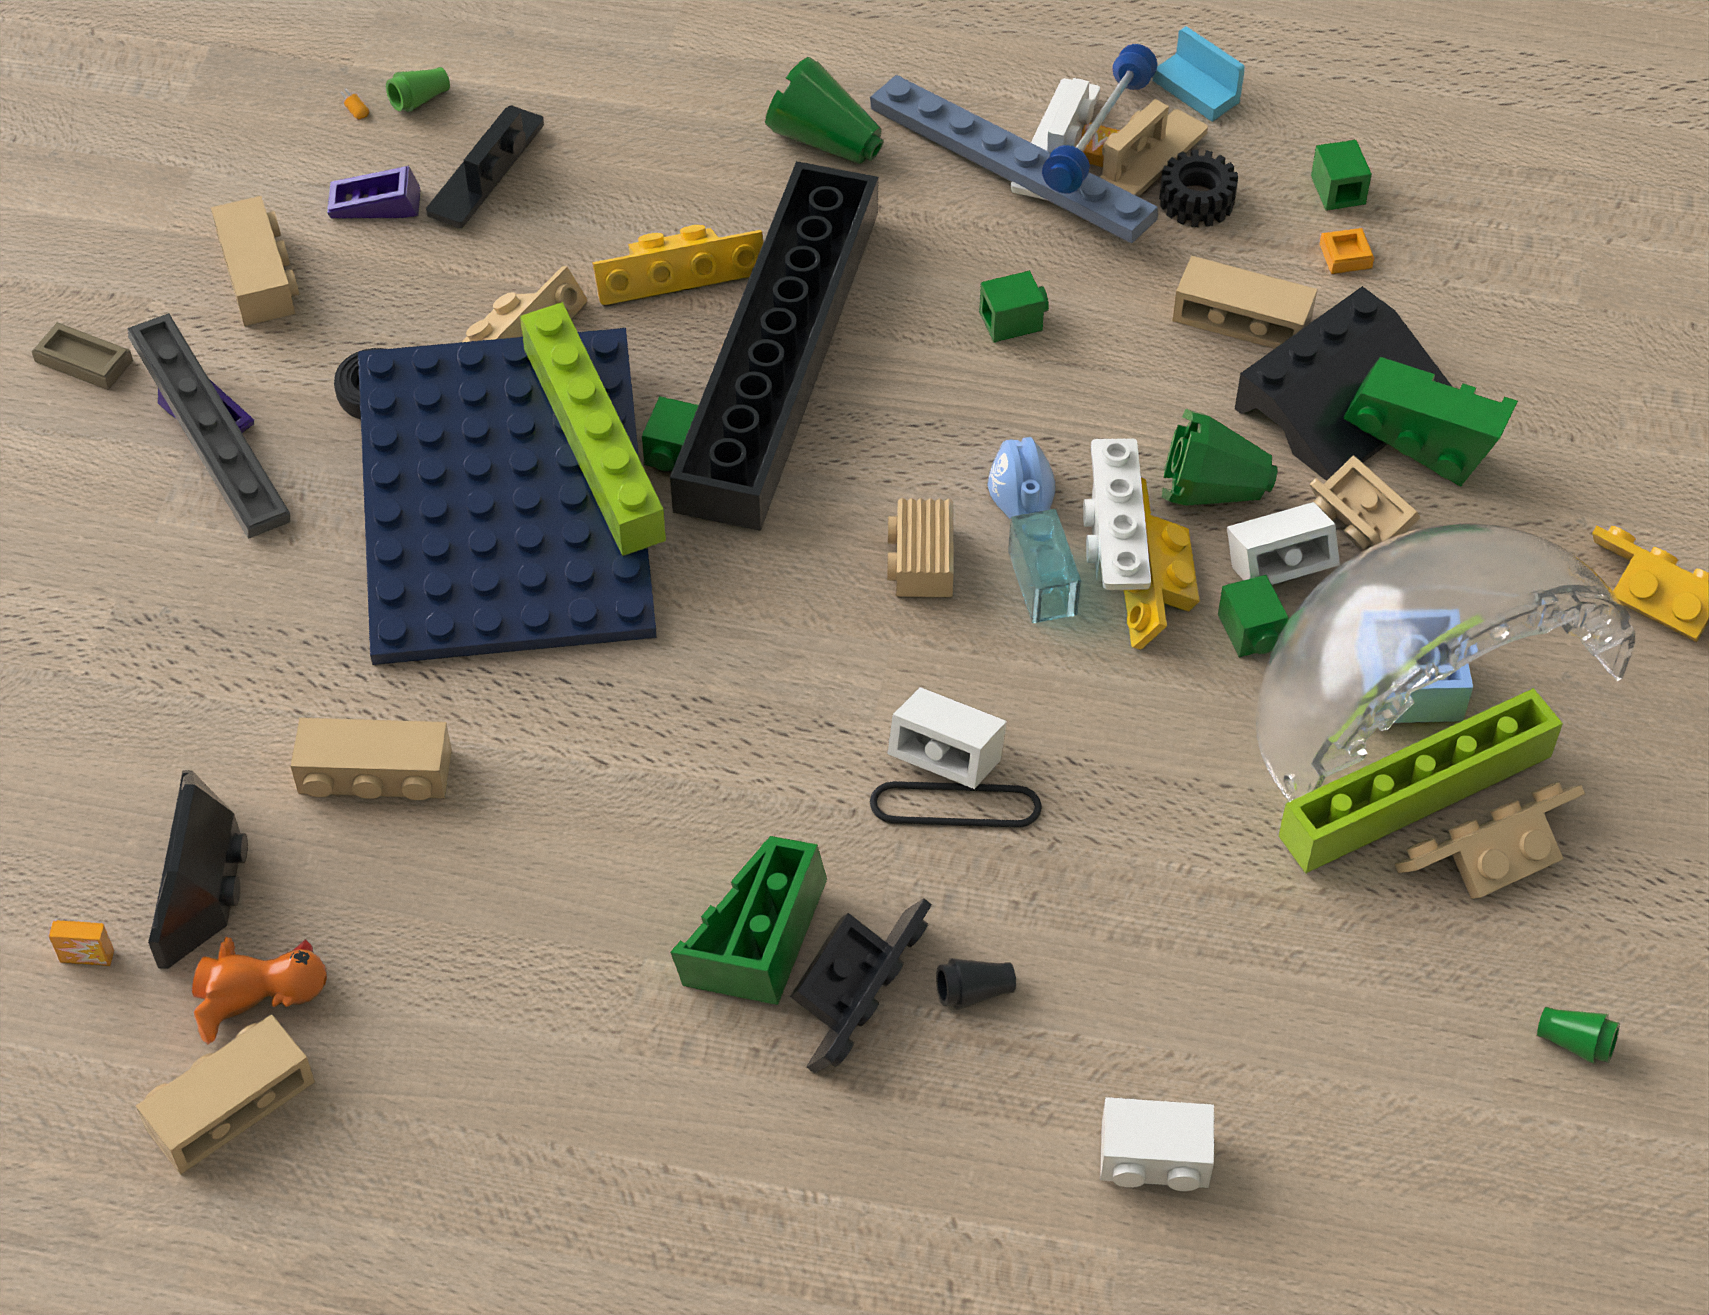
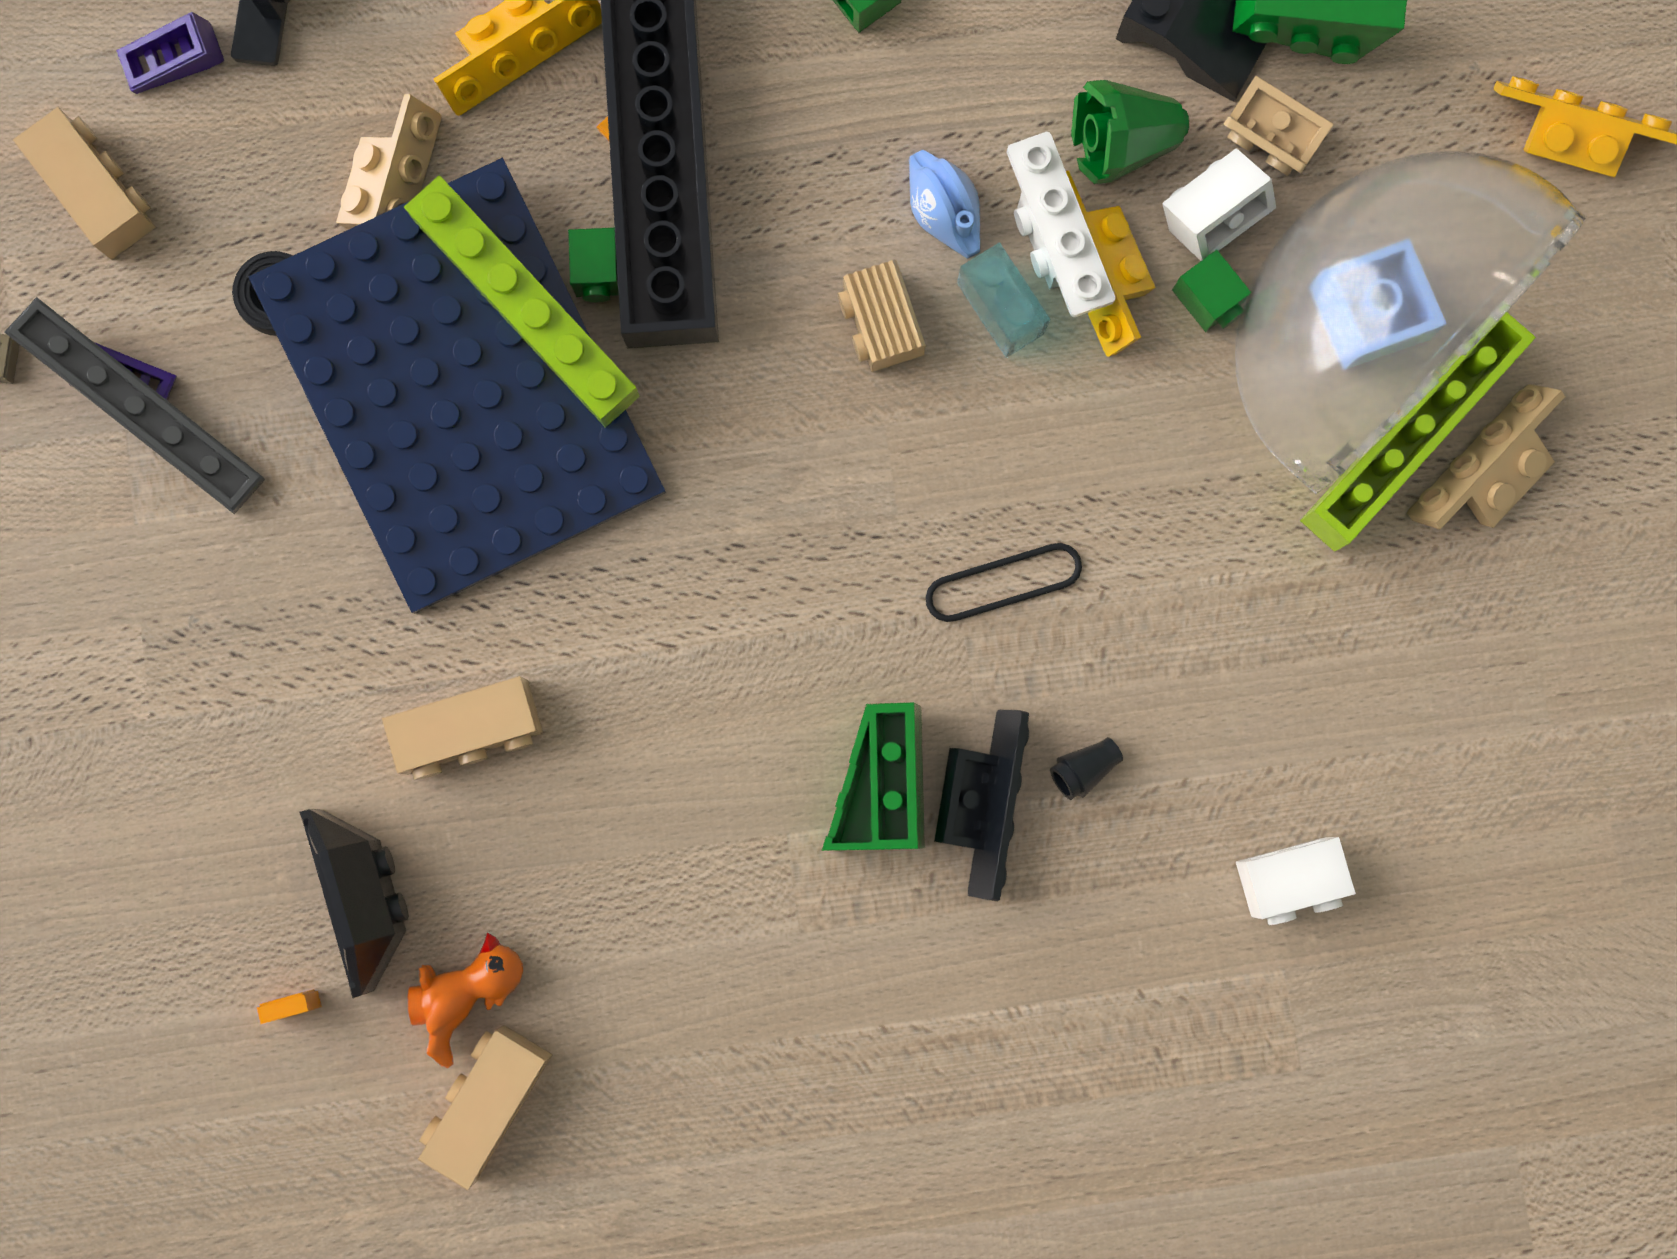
camera: 20 degrees left, 30 degrees up
white brick [888,687,1007,789] -> none
green cone [1537,1006,1620,1064] -> none

